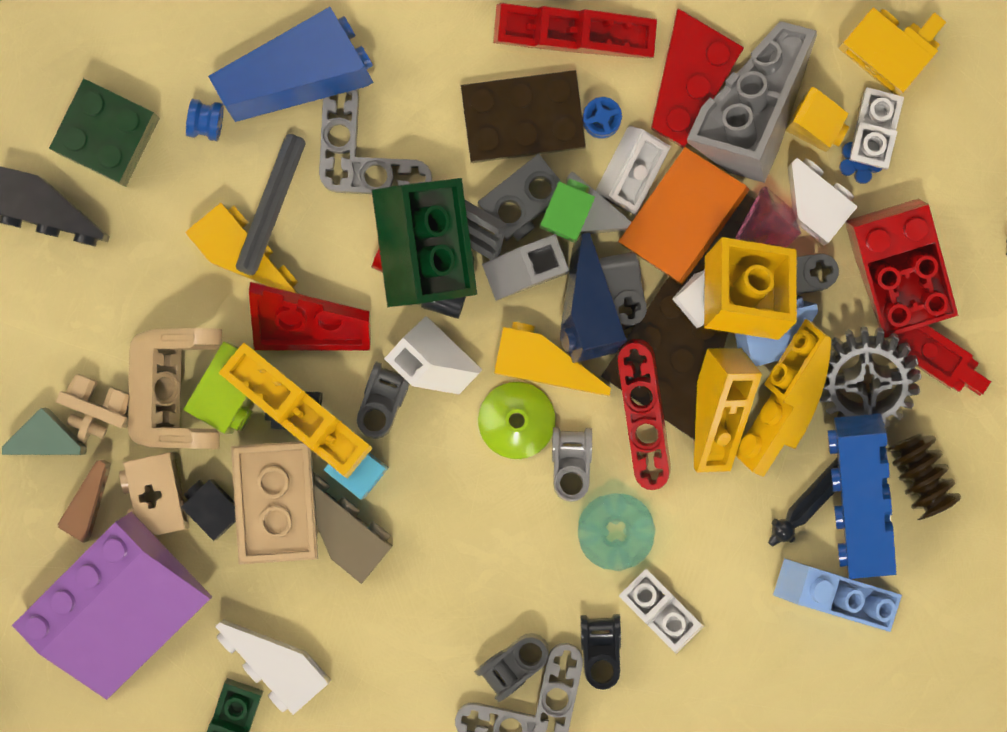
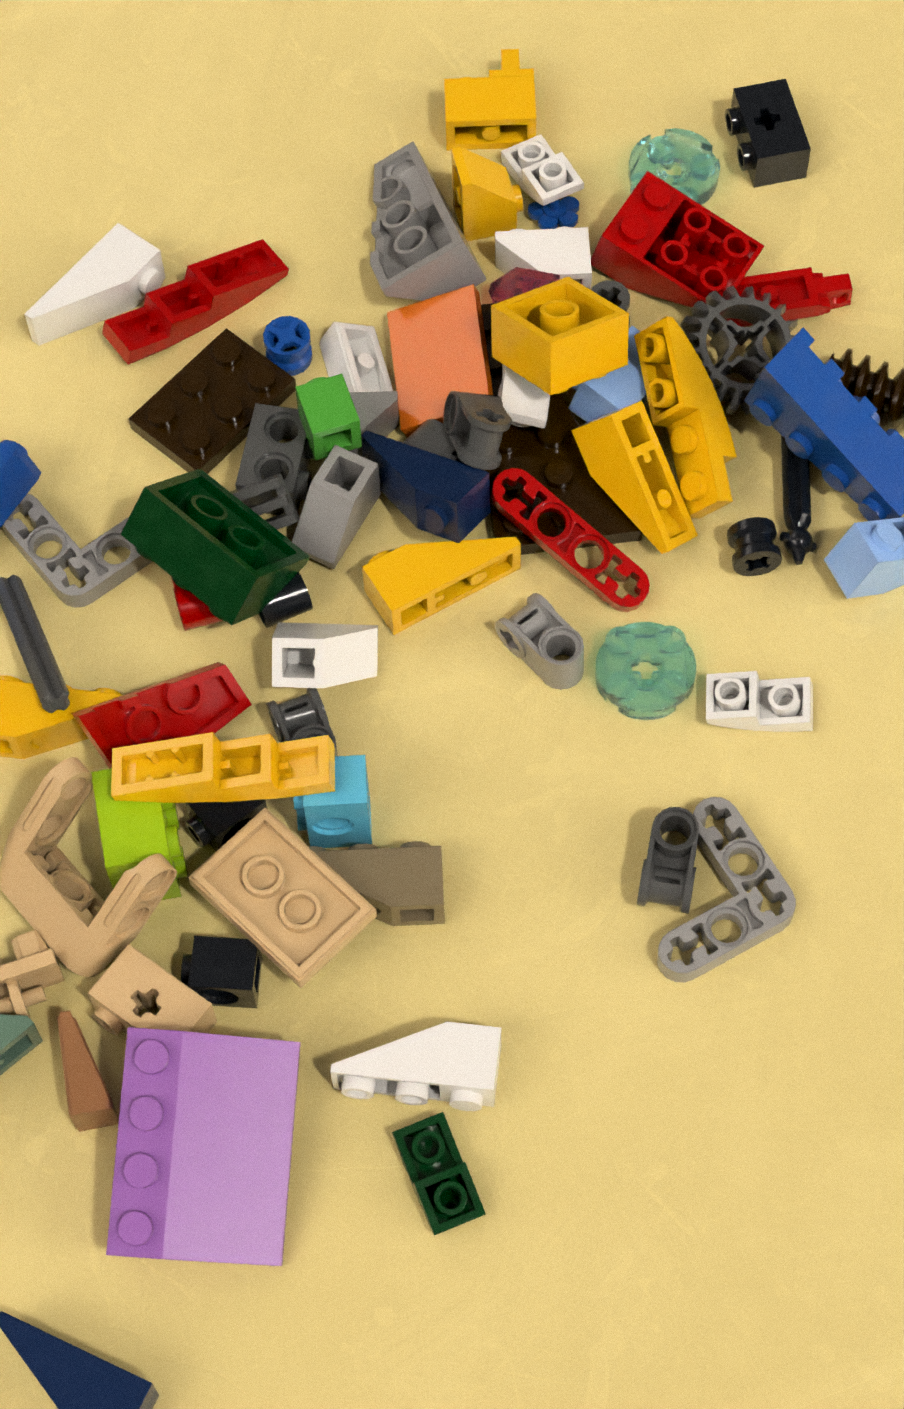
camera: 40 degrees left, 25 degrees down
lime dish [478,382,556,459] -> none
black piece [580,614,621,690] -> none
red wing [651,9,744,149] -> none
none -> dark grey piece [443,391,512,470]
none -> clear light blue plate [628,128,720,205]
none -> black wheel [727,517,782,576]

